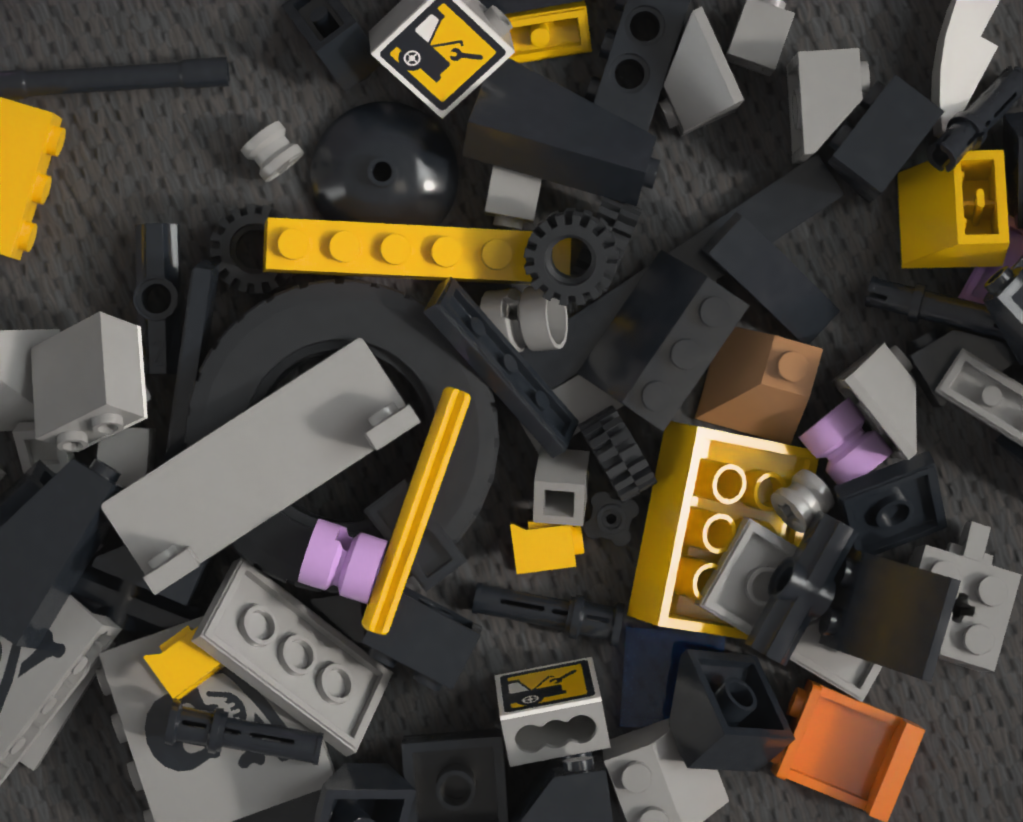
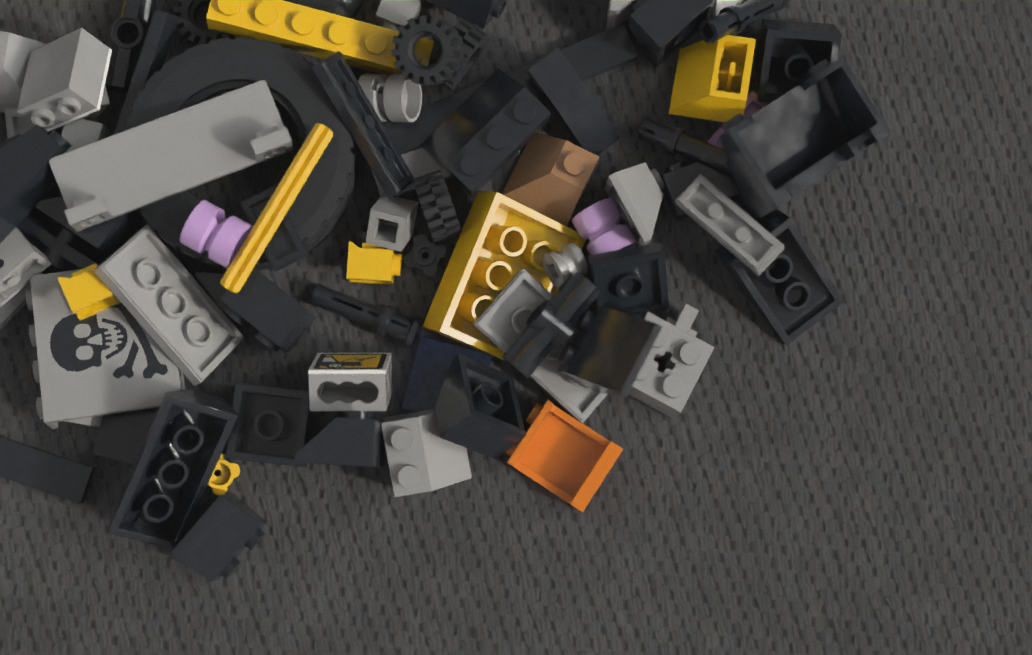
camera: 10 degrees right, 5 degrees down
black pin [165,700,324,765] -> none

